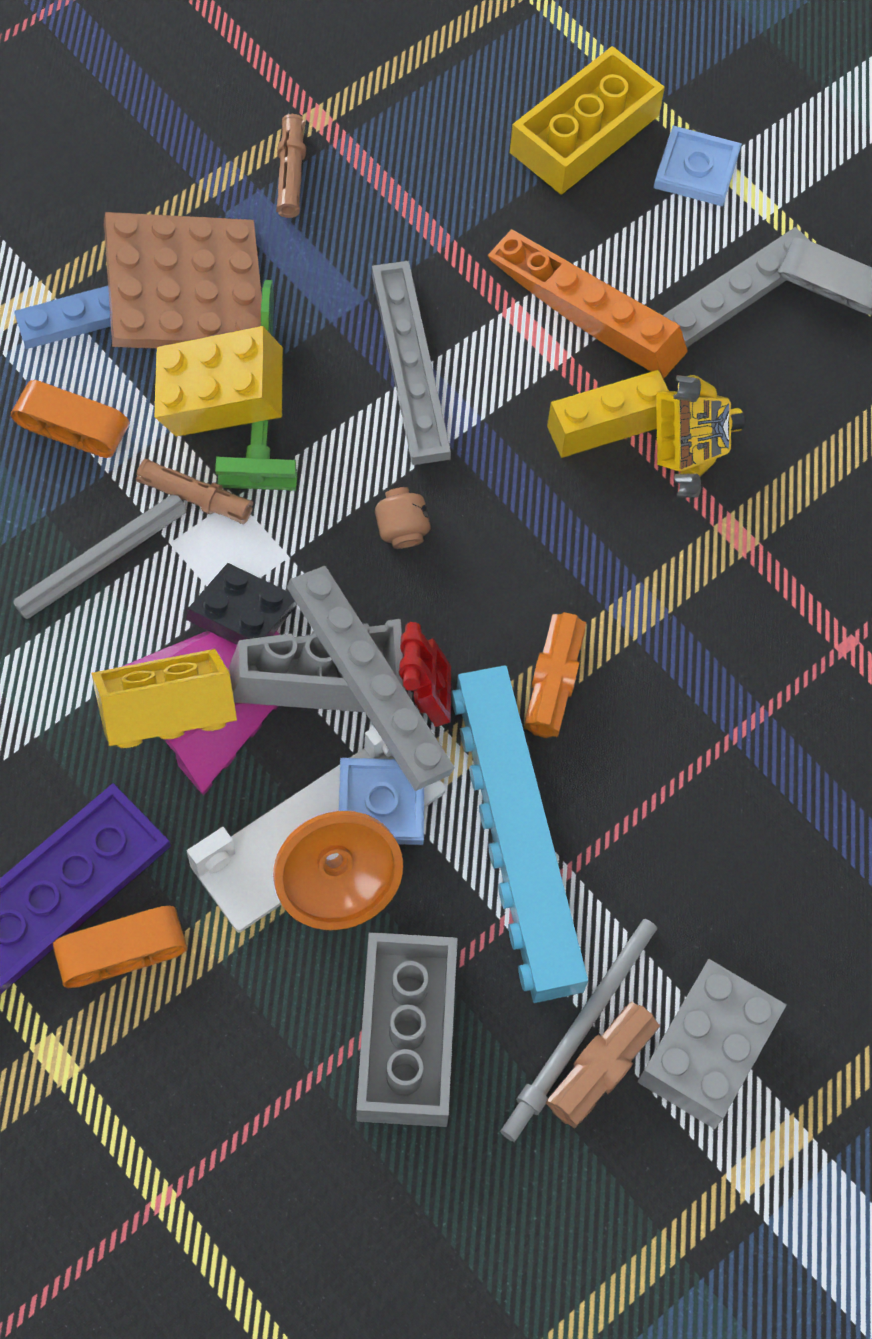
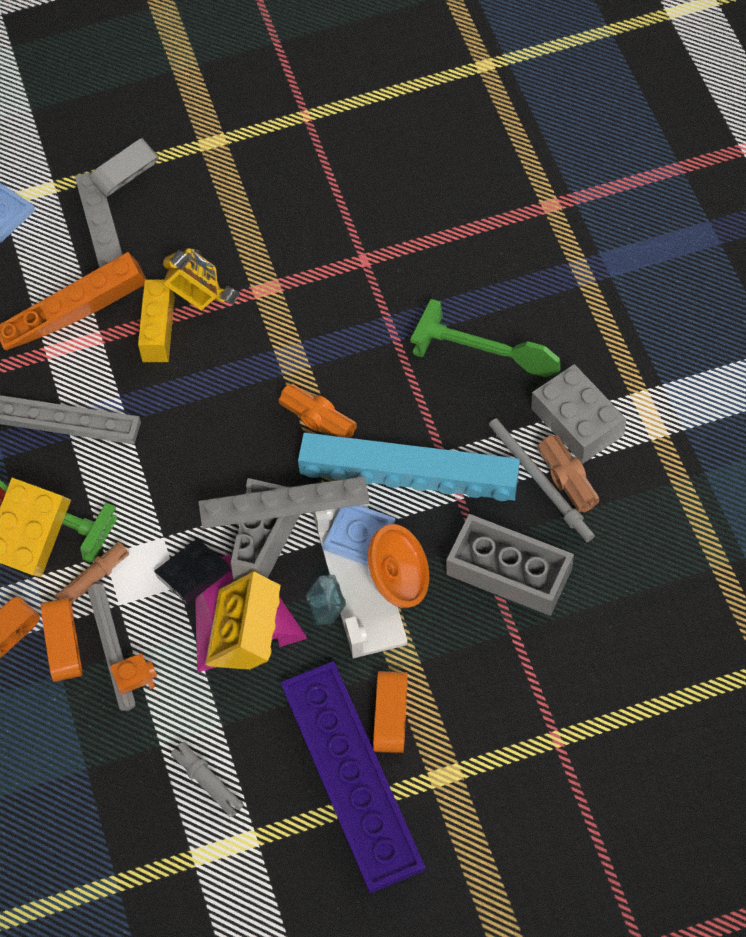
camera: 60 degrees left, 5 degrees down
nougat head [375,487,431,549] -> none
red plate [399,622,451,727] -> none
none -> orange beam [40,598,82,682]
none -> orange bracket [109,653,157,695]
none -> clear light blue piece [306,575,346,625]
none -> bright green piece [410,299,561,378]

